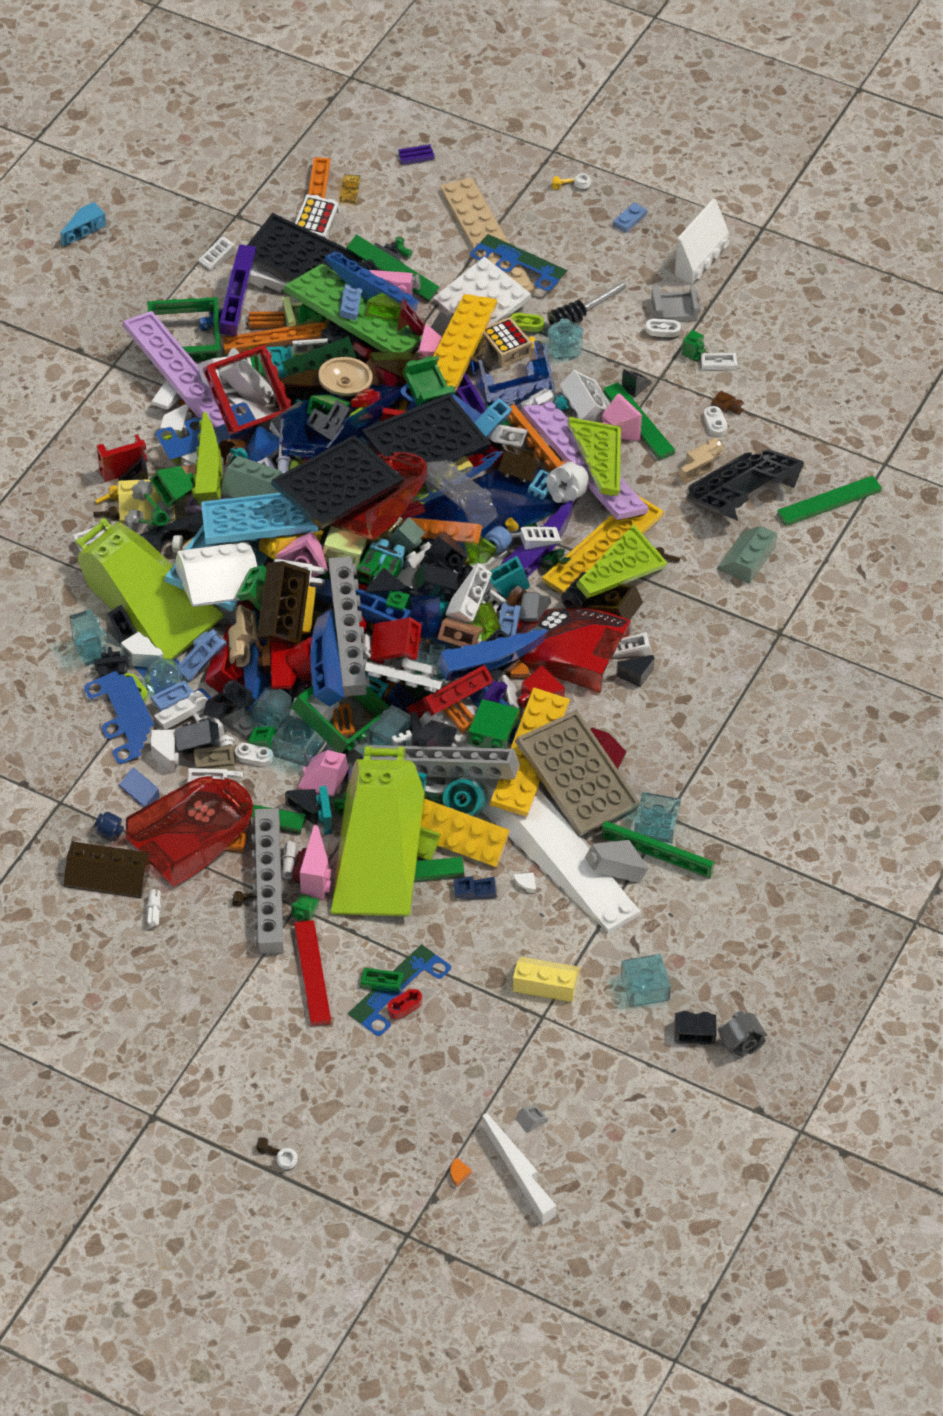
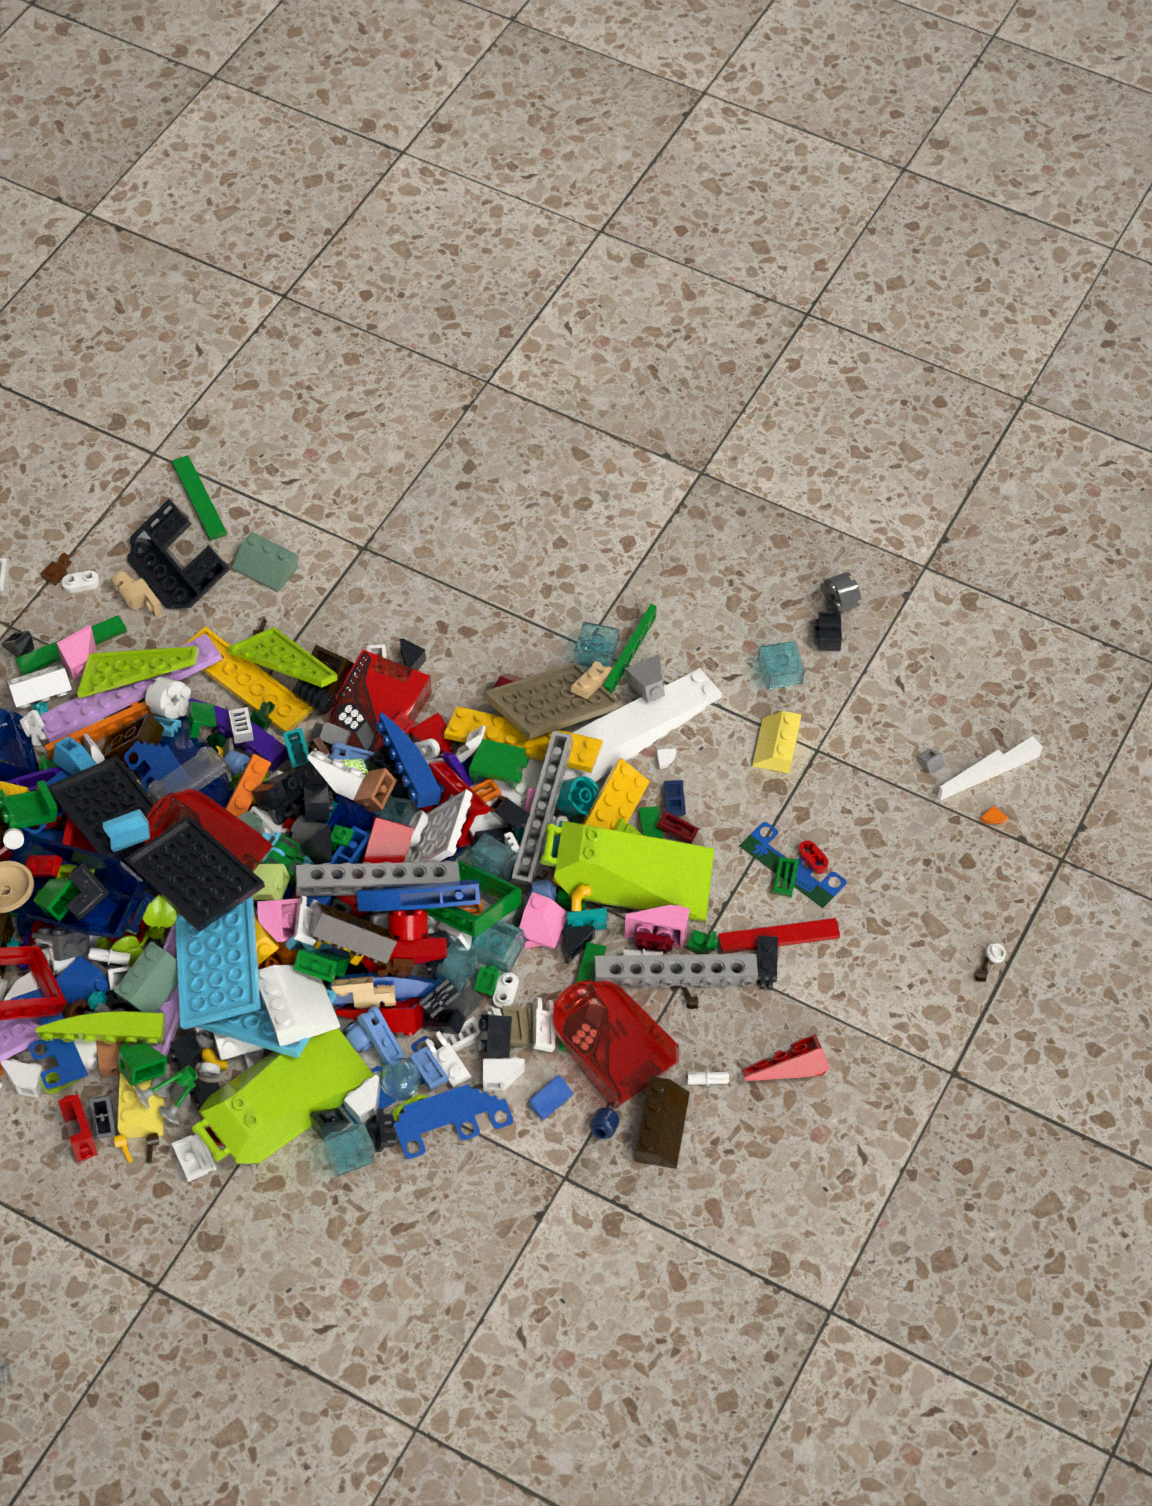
camera: 90 degrees left, 5 degrees up
none -> white tile [3,828,24,849]
none -> medium azure panel [103,809,150,852]
none -> green panel [187,701,216,738]
none -> red tile [392,711,415,734]
none -> white plate [414,739,440,760]
none -> white slope [456,725,486,763]
none -> tan plate [570,661,613,699]
none -> yellow arm [571,884,591,911]
none -> dark red tile [656,811,700,844]
none -> wedge [742,1034,830,1081]
none -> black hinge [757,936,778,990]

